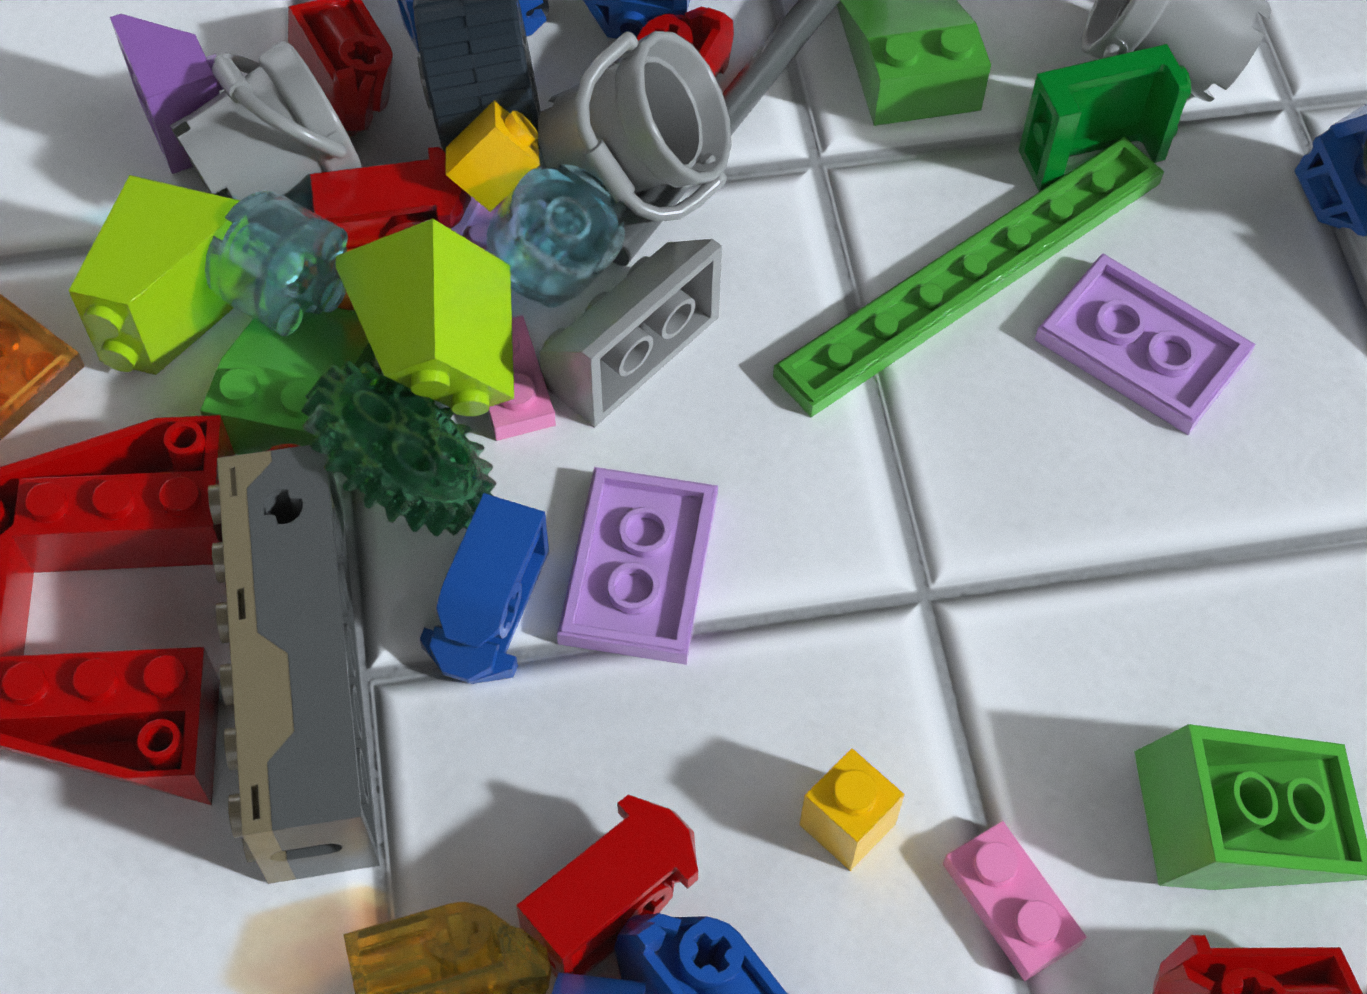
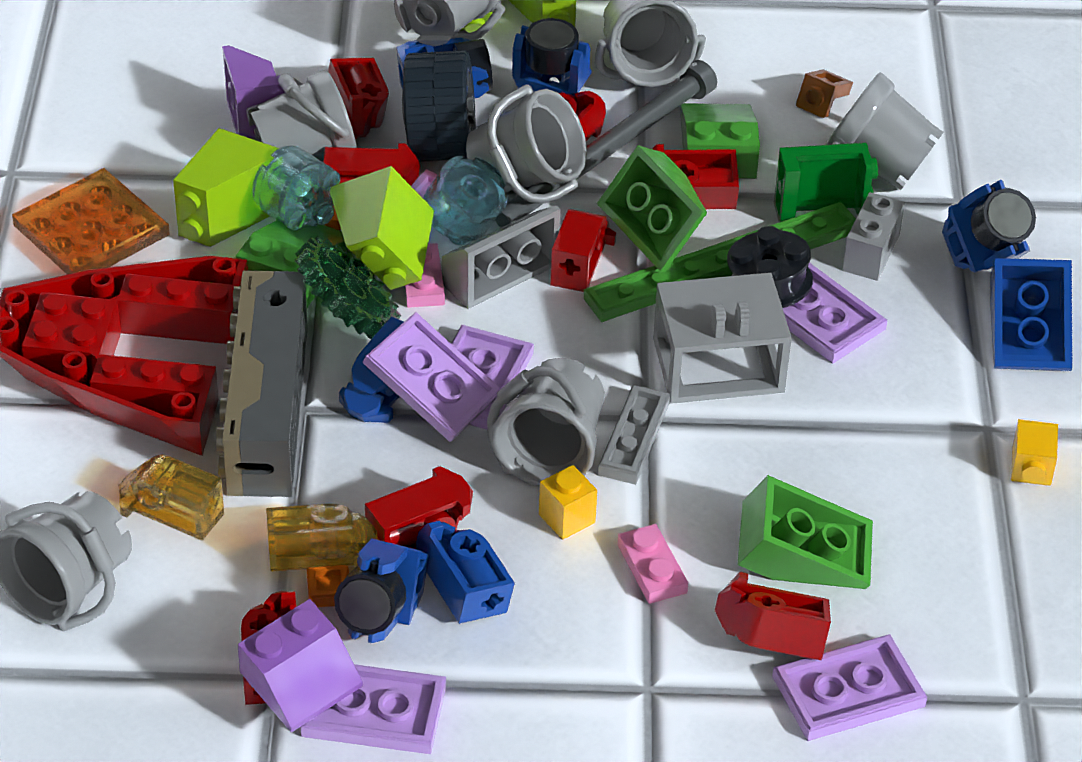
camera: 10 degrees right, 15 degrees down
yellow brick [446,100,540,212] -> none
none -> clear yellow piece [118,454,224,541]
none -> lavender tile [363,312,501,442]
none -> light grey piece [487,358,605,486]
none -> red piece [550,209,617,292]
none -> bright green slope [596,145,707,272]
none -> light grey tile [598,385,670,485]
none -> red piece [652,144,739,209]
none -> light grey piece [653,273,792,404]
none -> black wheel [727,226,813,308]
none -> light grey brick [842,192,905,281]

